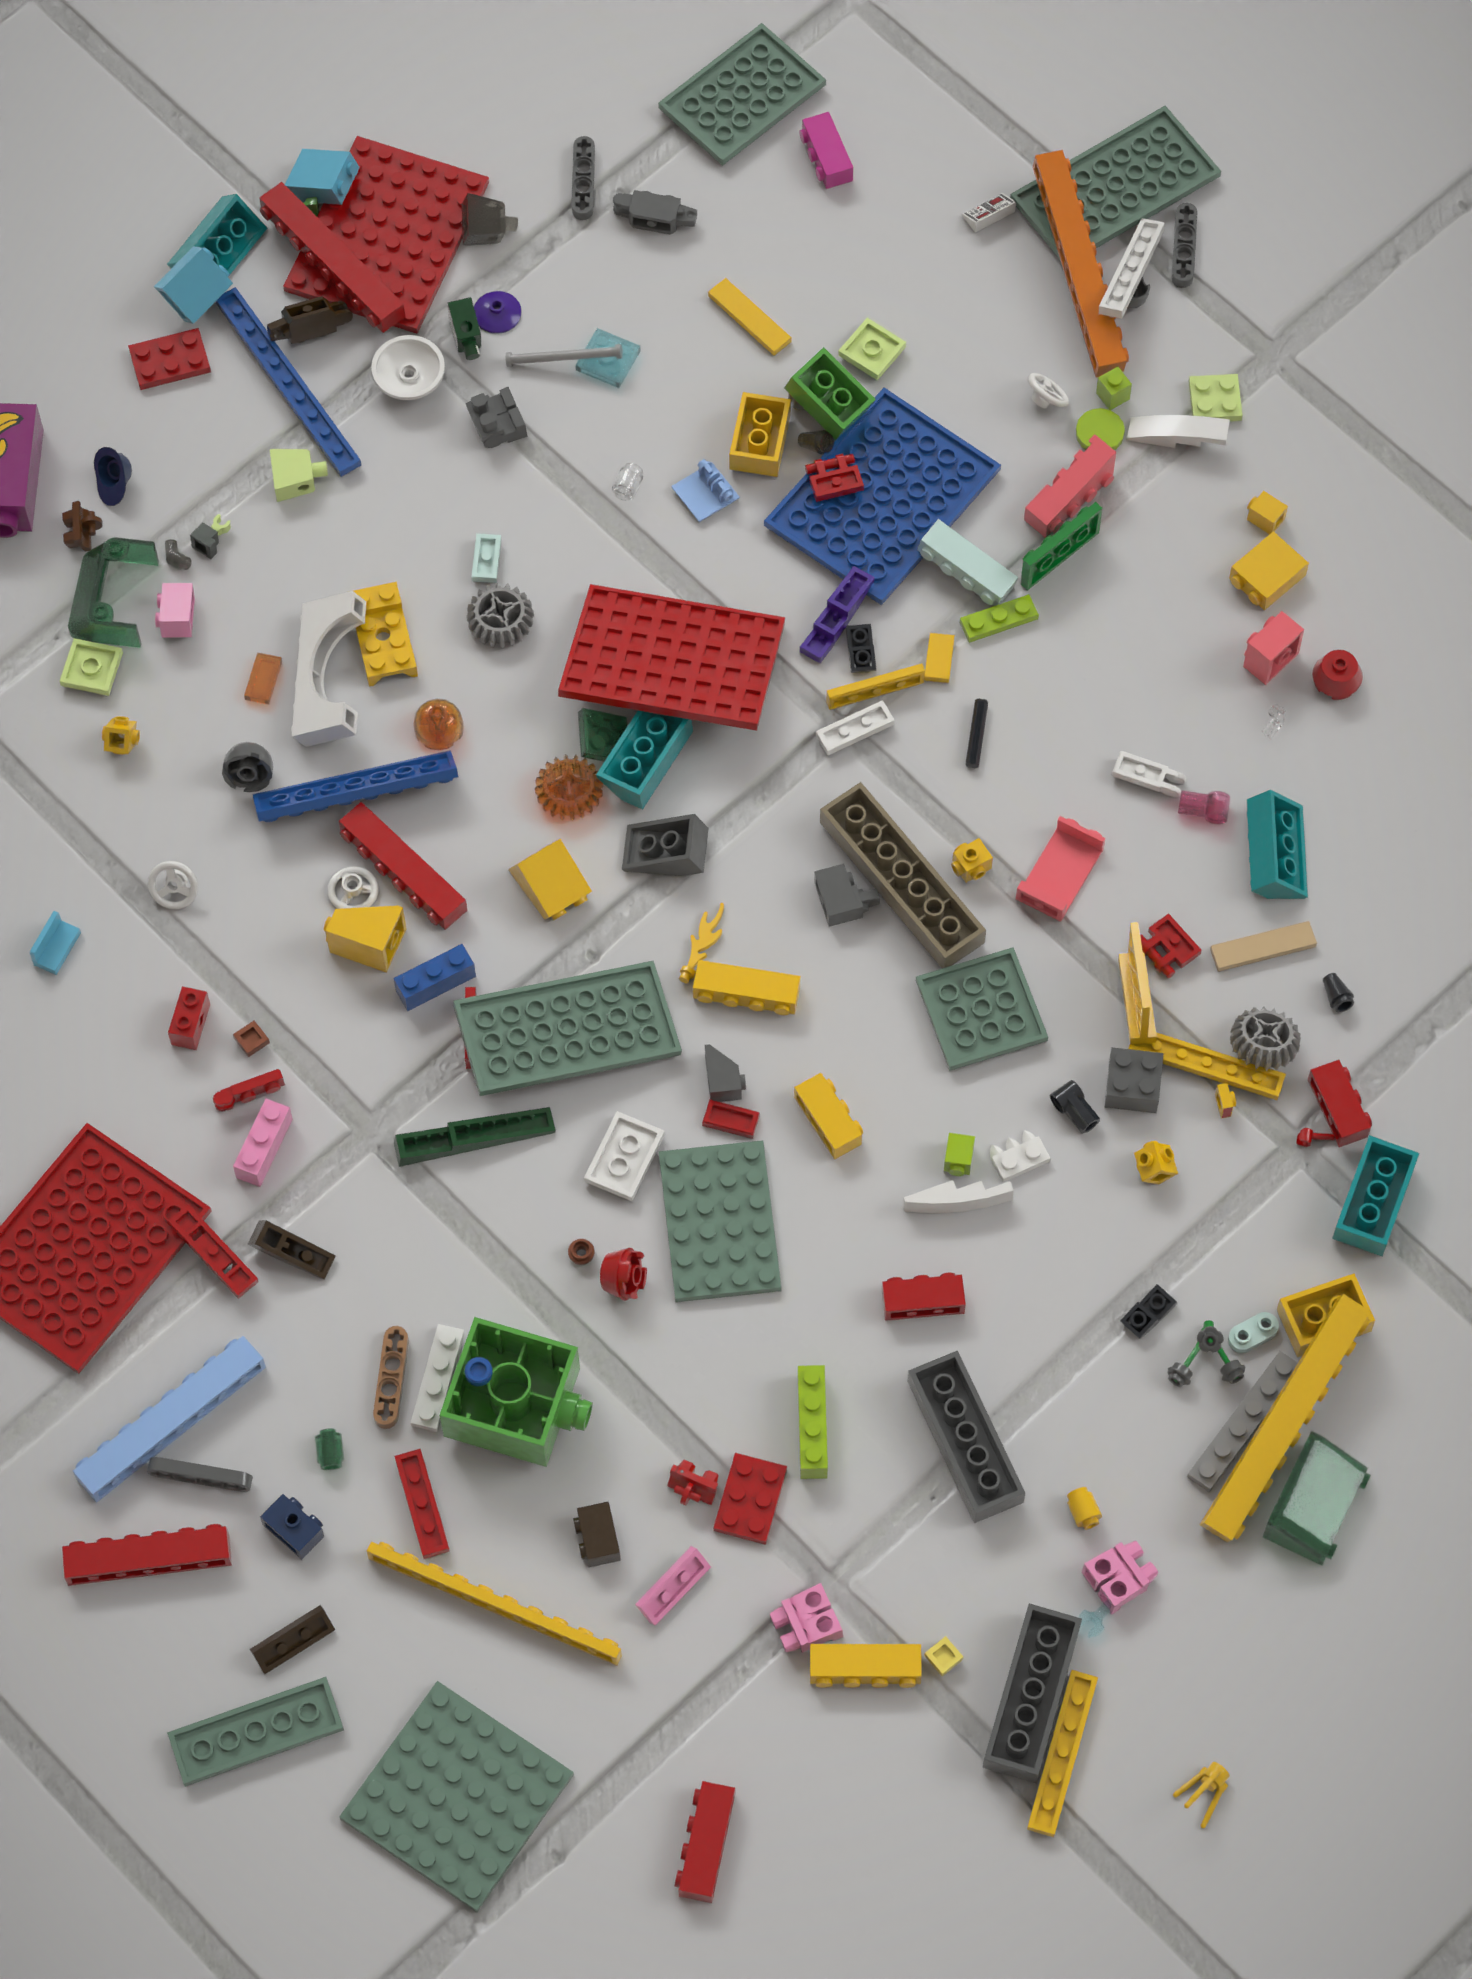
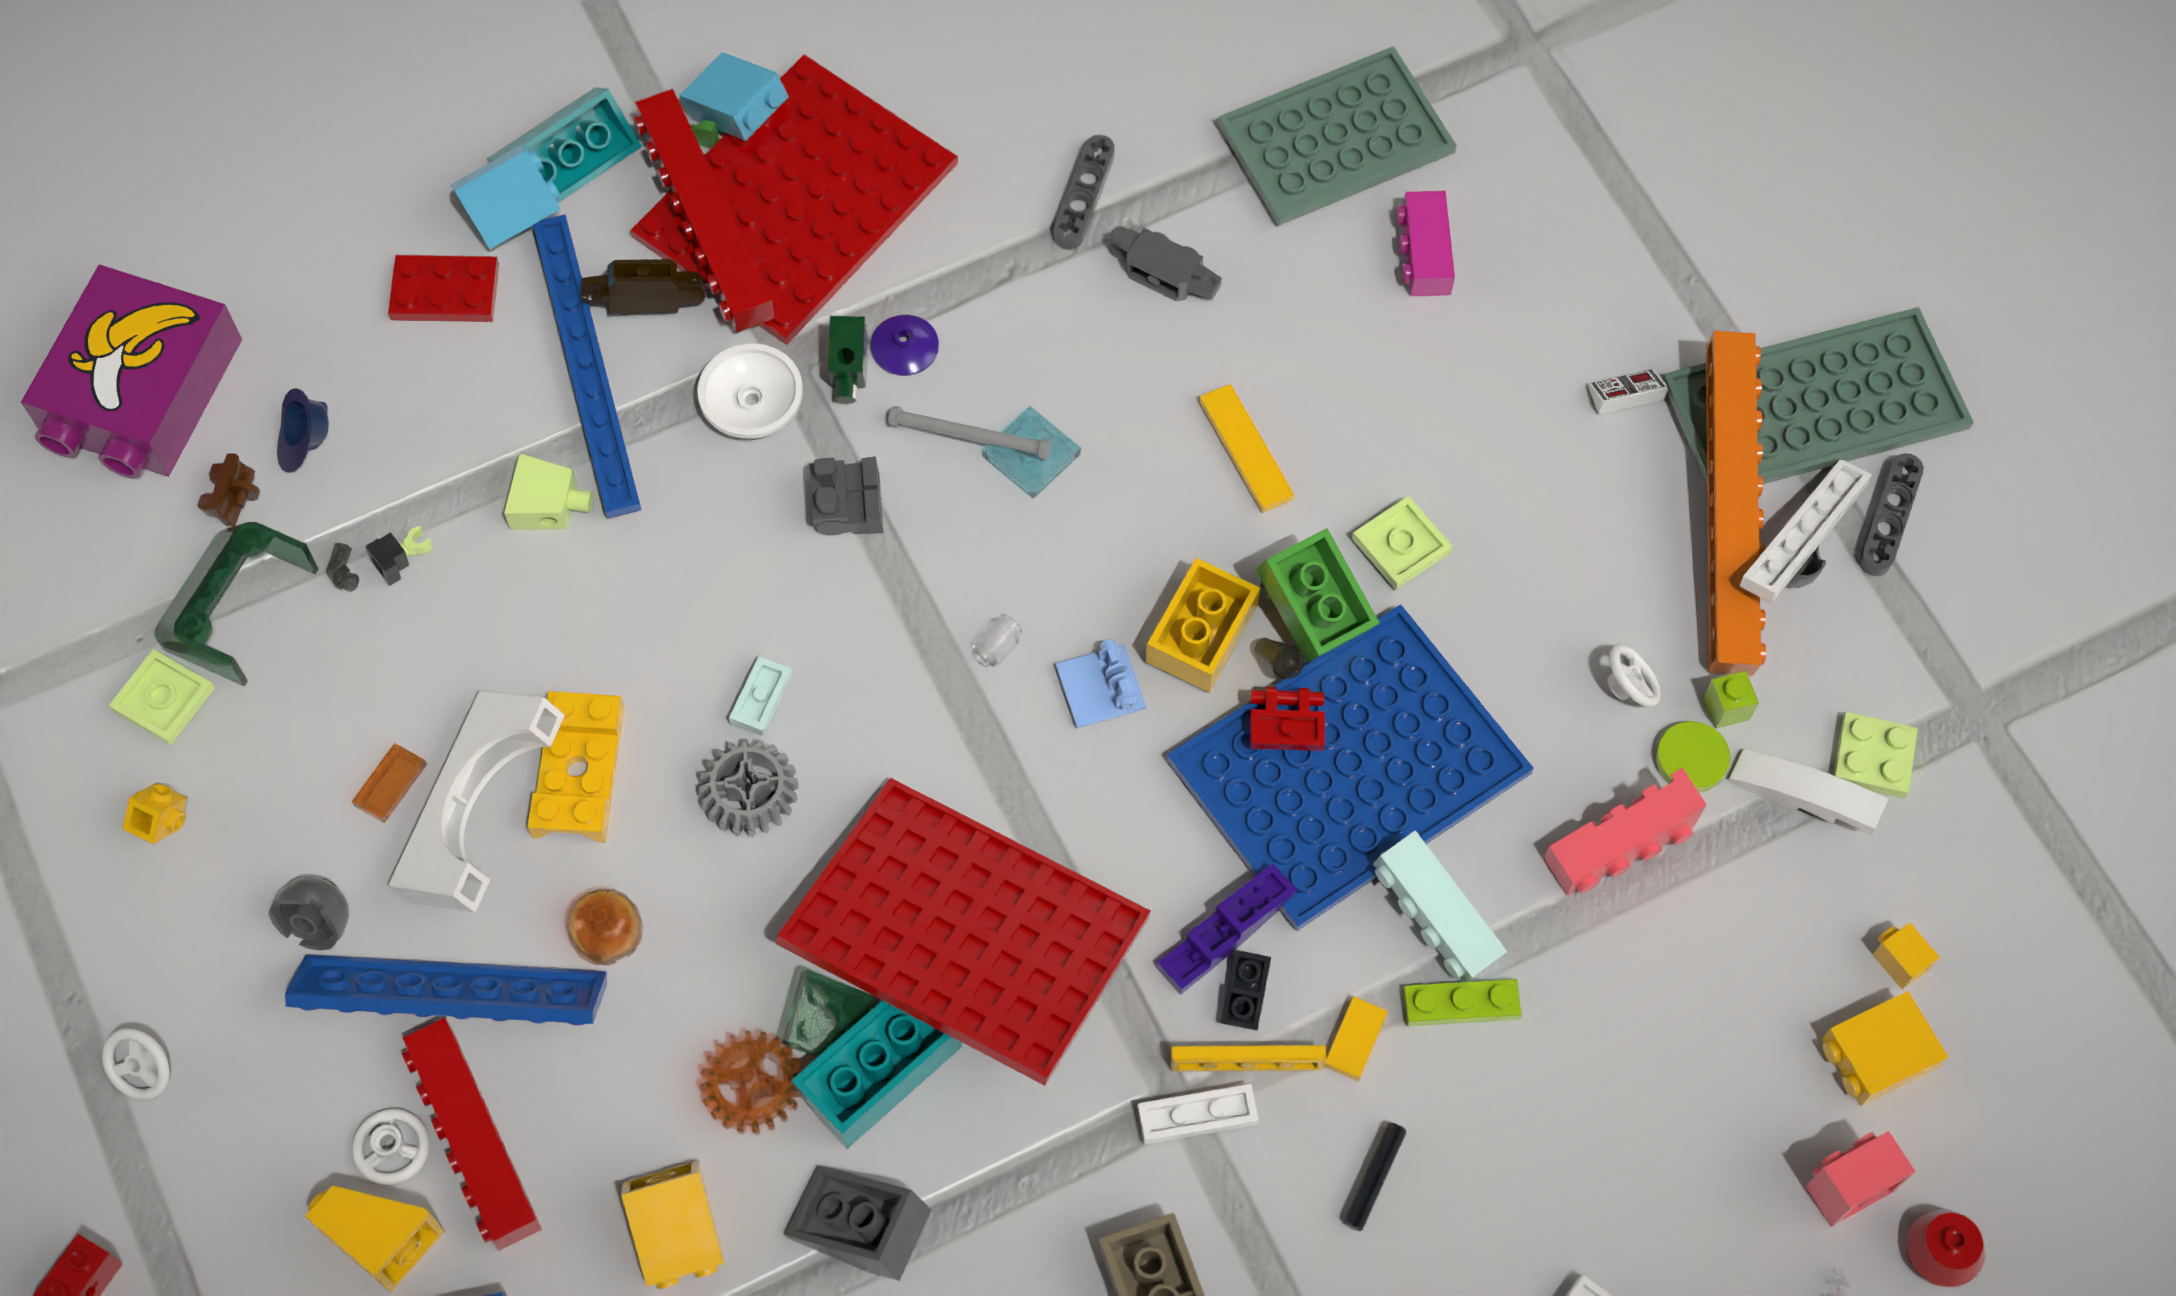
camera: 15 degrees right, 0 degrees up
bright pink brick [155,583,195,638] -> none
clear smoke torso [462,193,518,245] -> none
green plate [1021,502,1103,591] -> none

